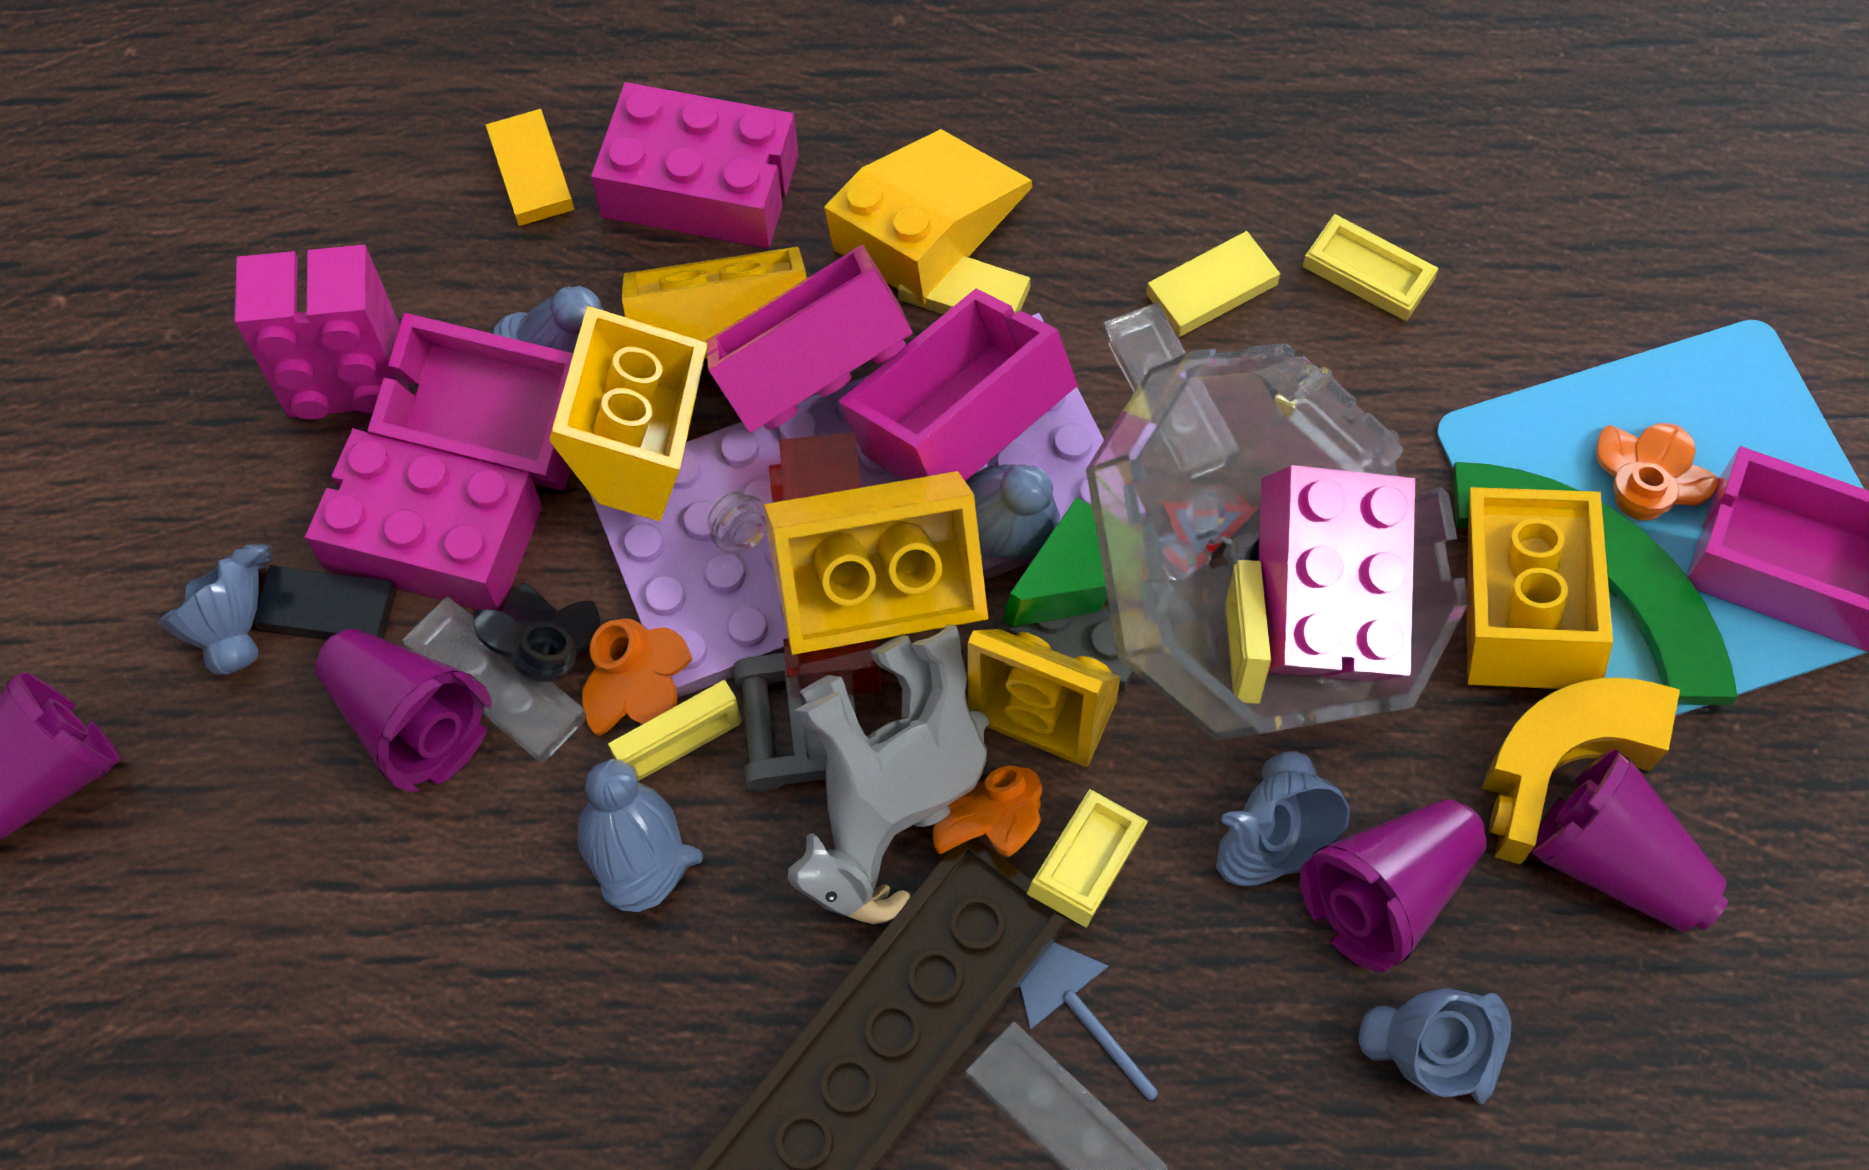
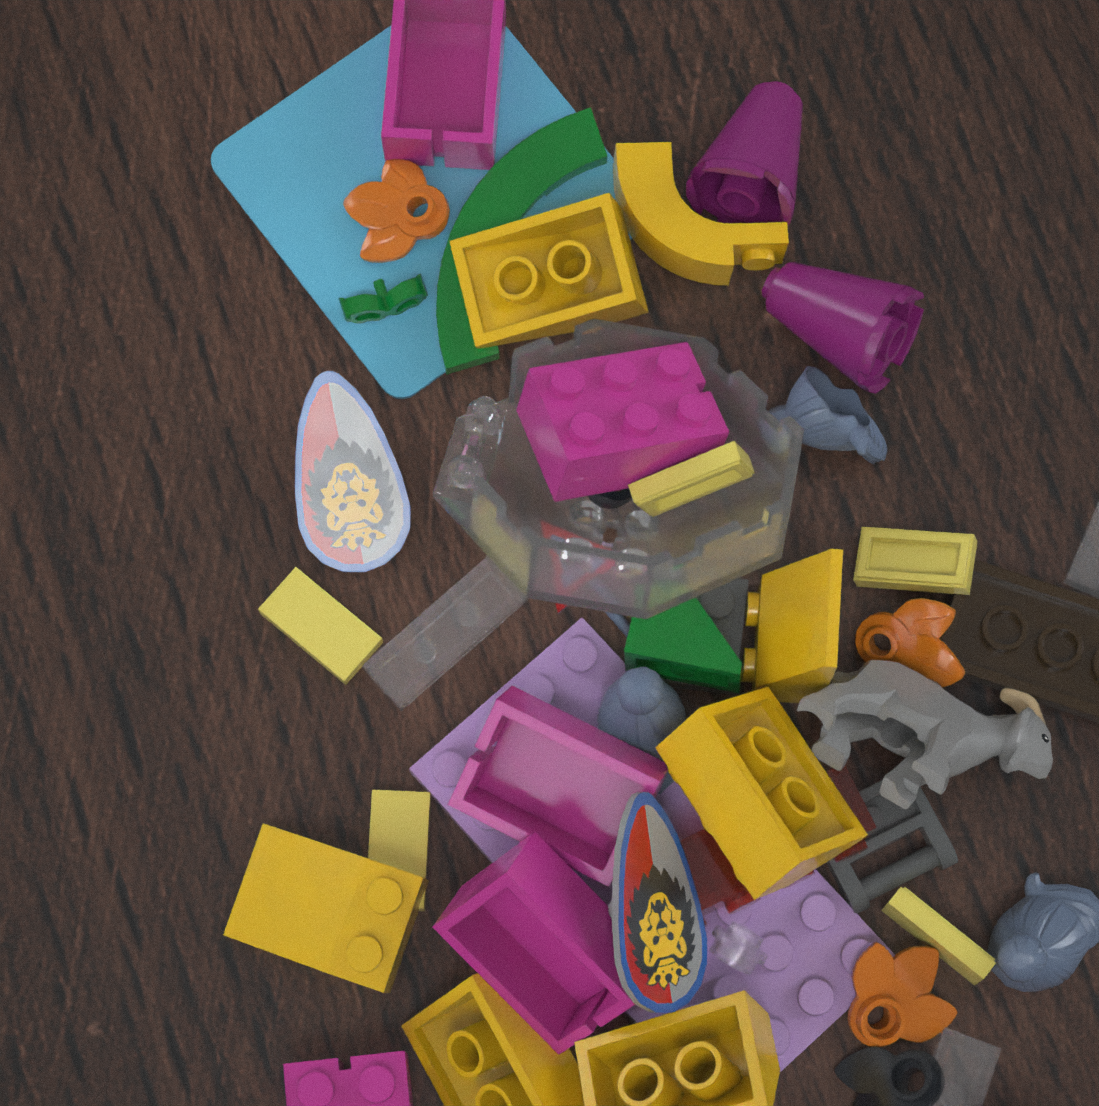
camera: 110 degrees left, 10 degrees up
sand blue piece [1020,942,1158,1100] -> none
light yellow tile [1303,214,1439,322] -> none
sand blue hair [1358,988,1511,1105] -> none
none -> shield [295,371,411,572]
none -> green piece [339,274,428,324]
none -> shield [608,792,707,1013]

